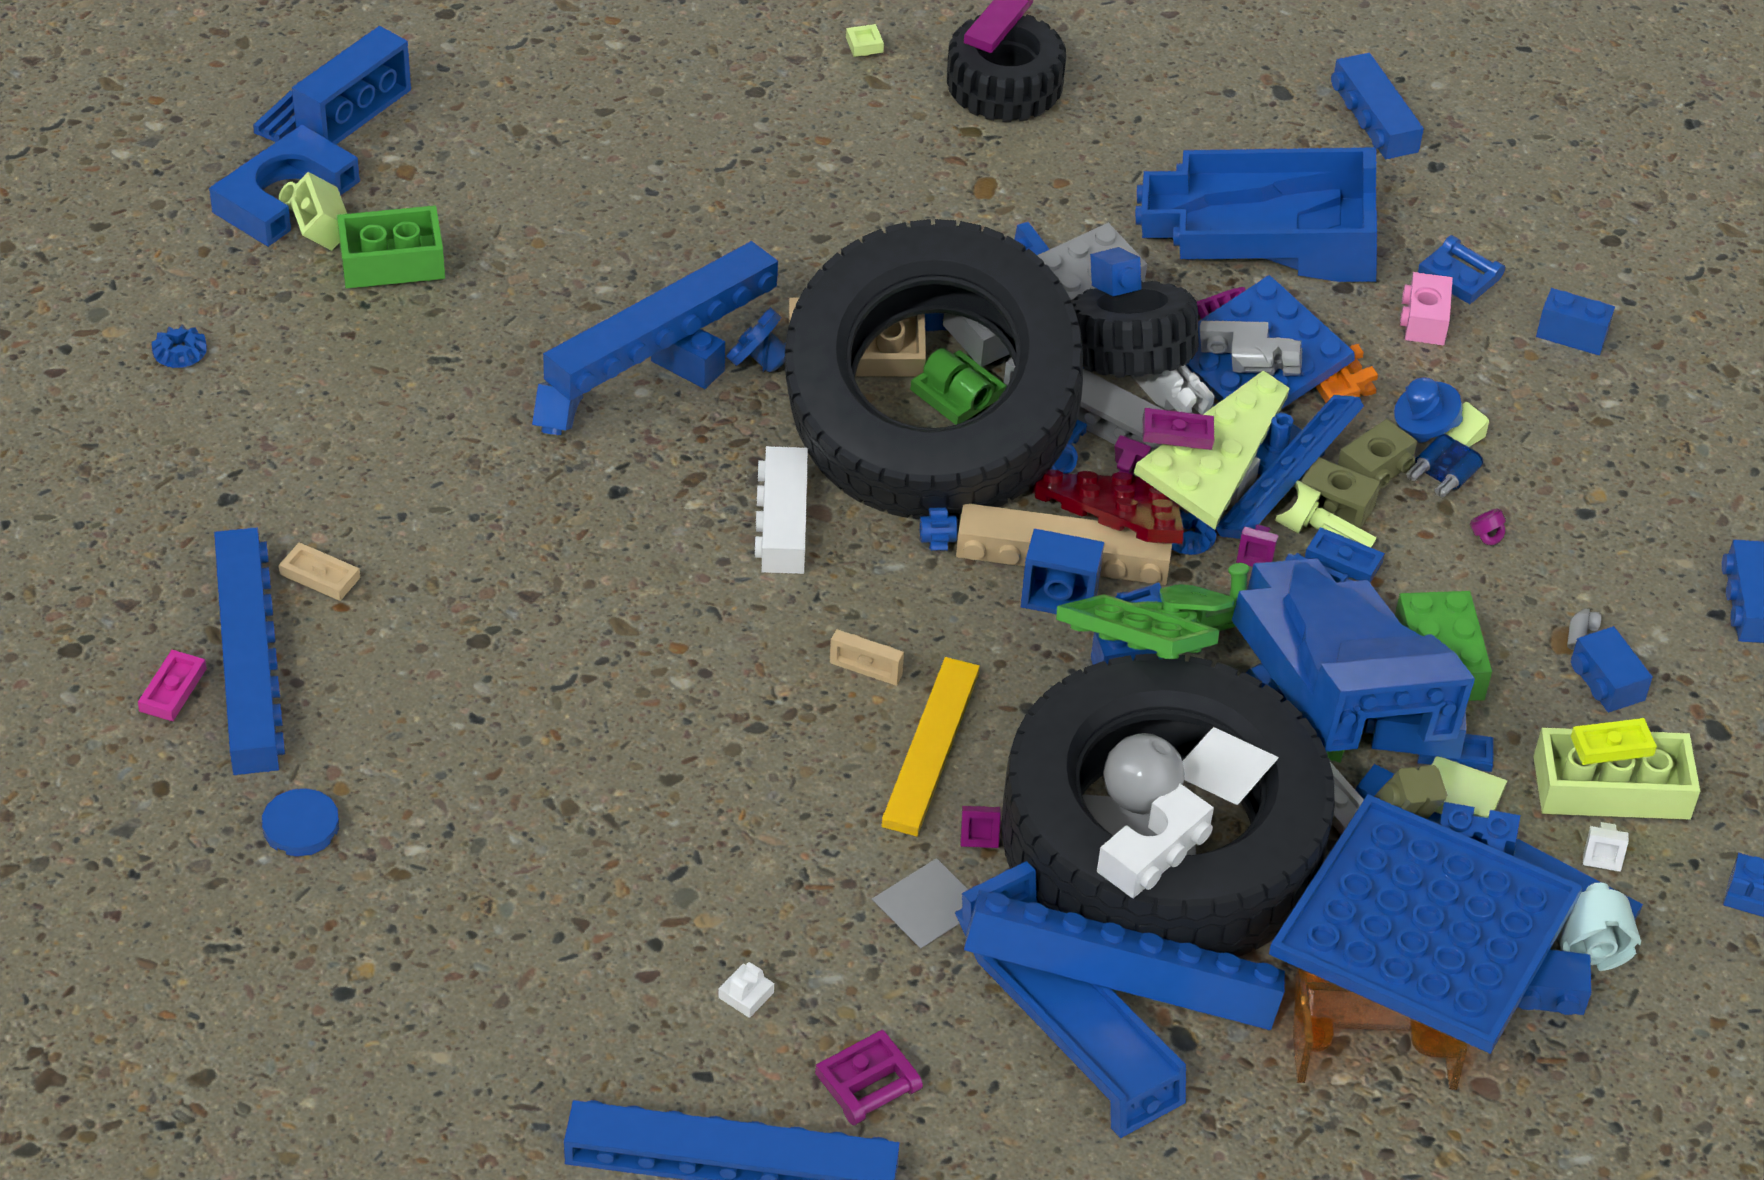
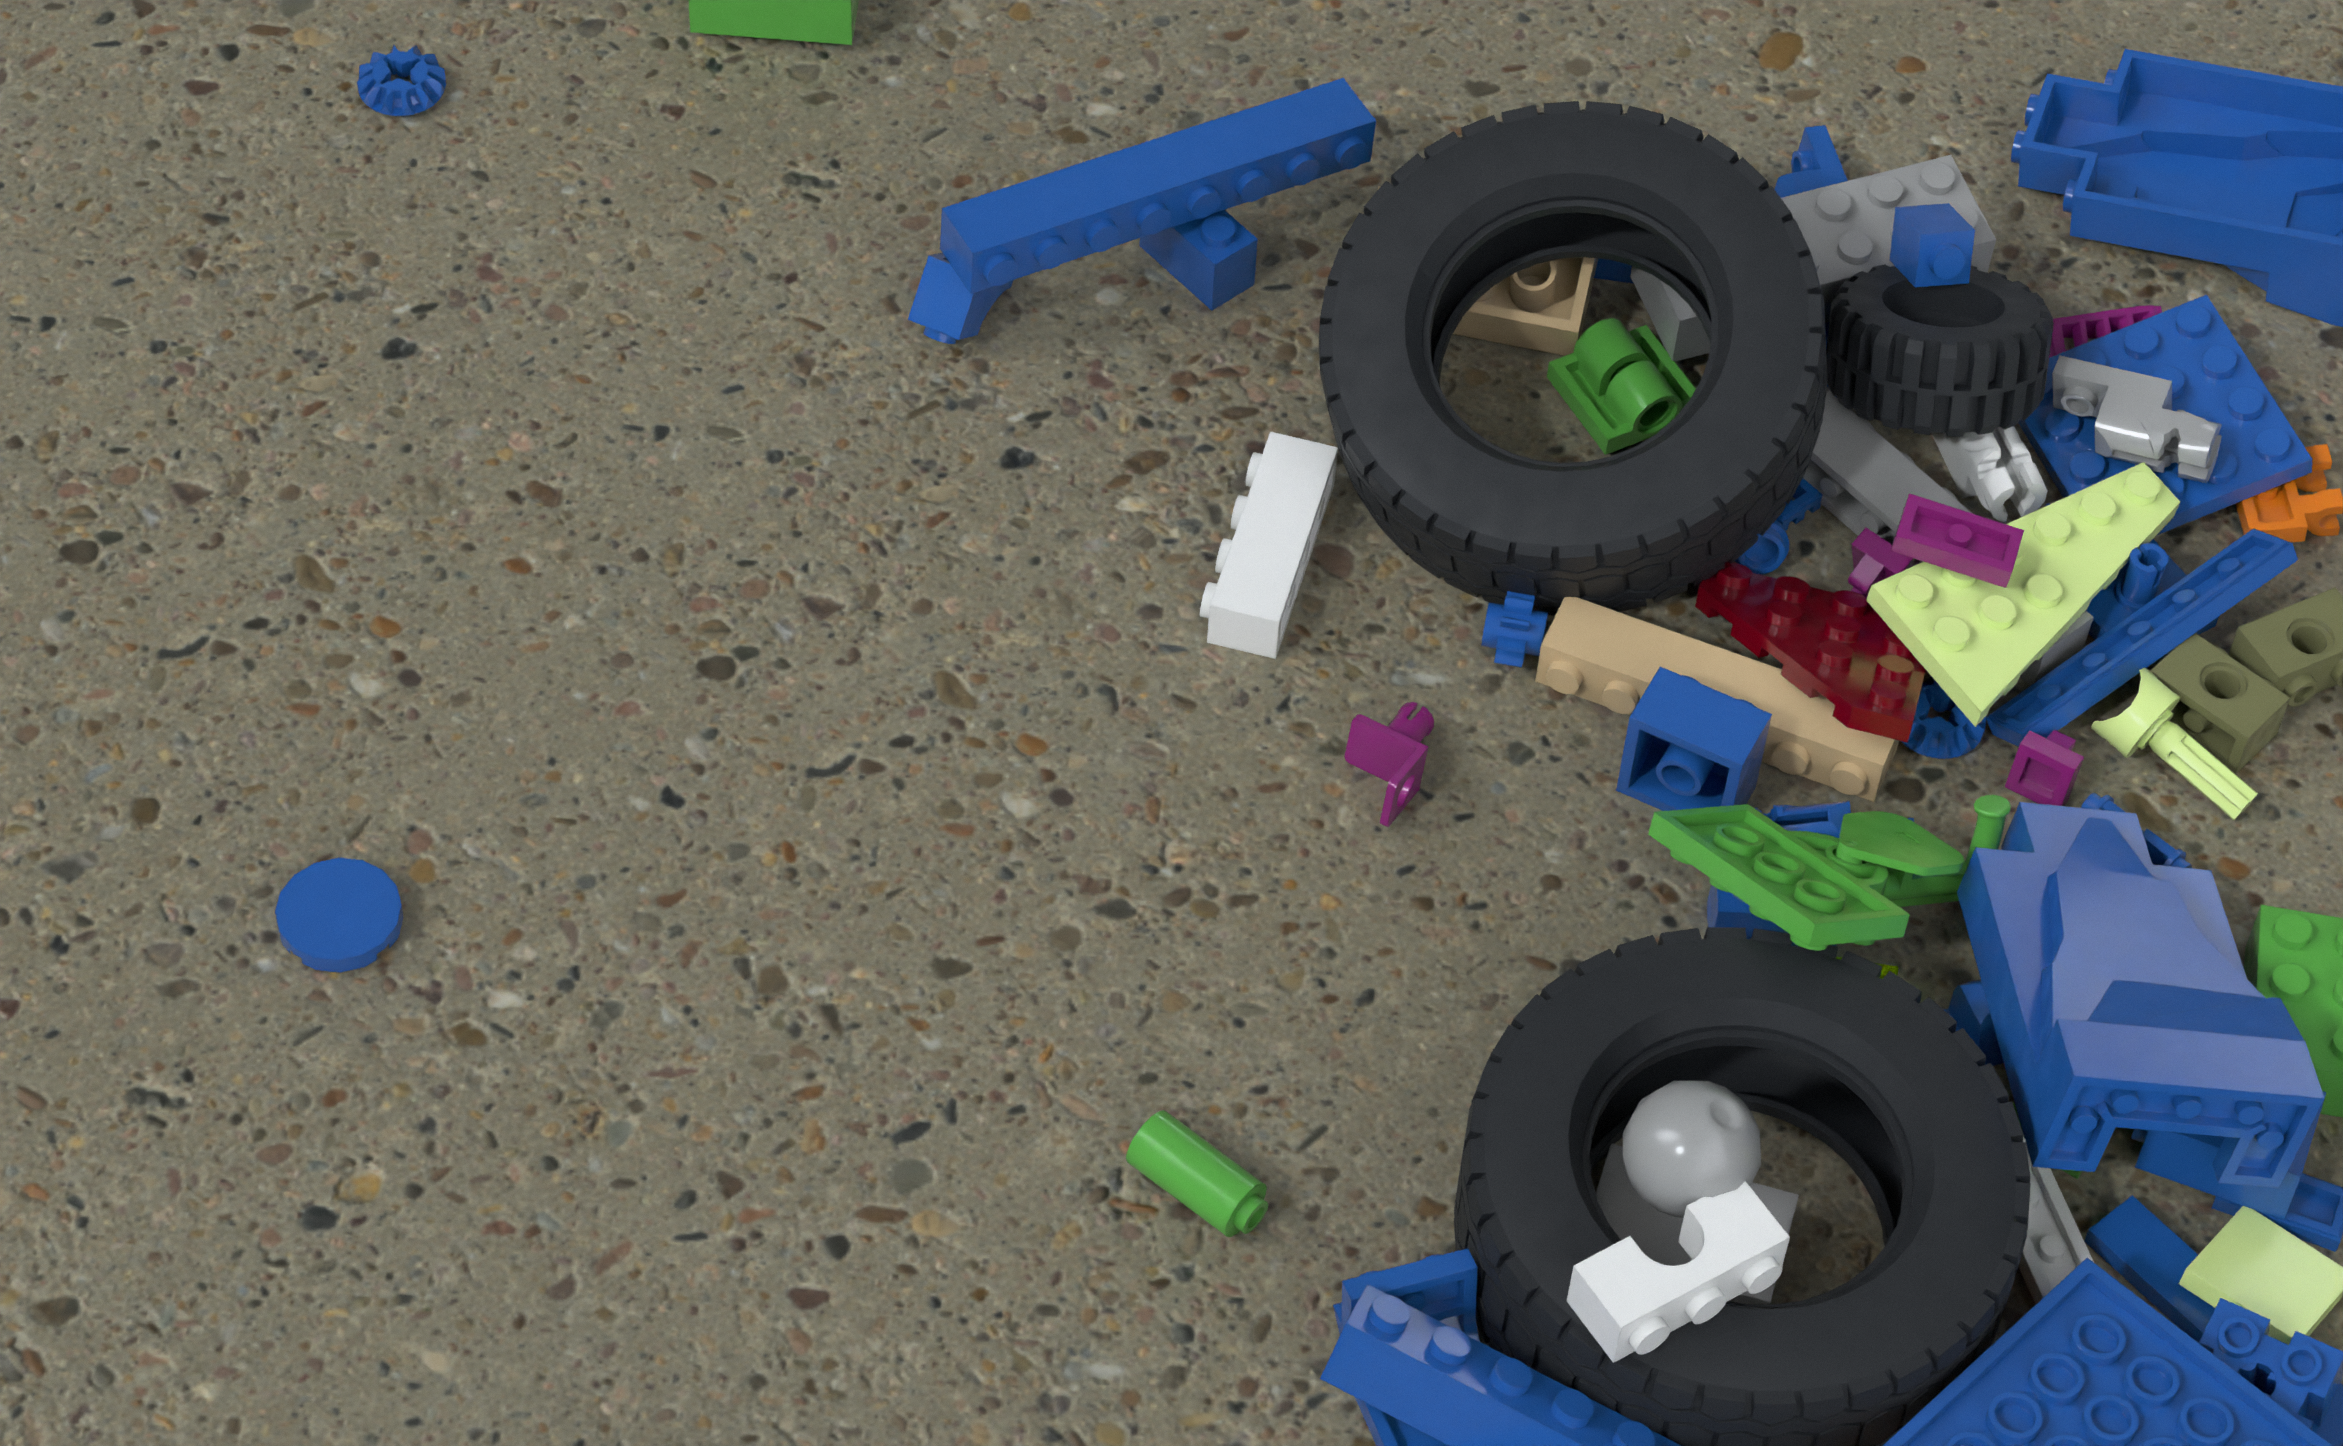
camera: 15 degrees right, 5 degrees up
dark pink plate [138,650,207,721] -> none
blue brick [214,527,285,775] -> none
tan plate [279,542,360,601] -> none
white tile [719,962,774,1018] -> none
blue plate [726,307,786,372] -> none
tan plate [830,629,904,686] -> none
light grey sticker [872,858,968,949] -> none
yellow tile [881,657,980,837] -> none
magenta tile [960,806,1001,848] -> none
white sticker [1183,727,1279,805] -> none
blue plate [1305,527,1385,583] -> none
olive brick [1374,765,1448,819] -> none
none -> bright green brick [1126,1110,1268,1237]
none -> magenta bracket [1344,702,1434,827]

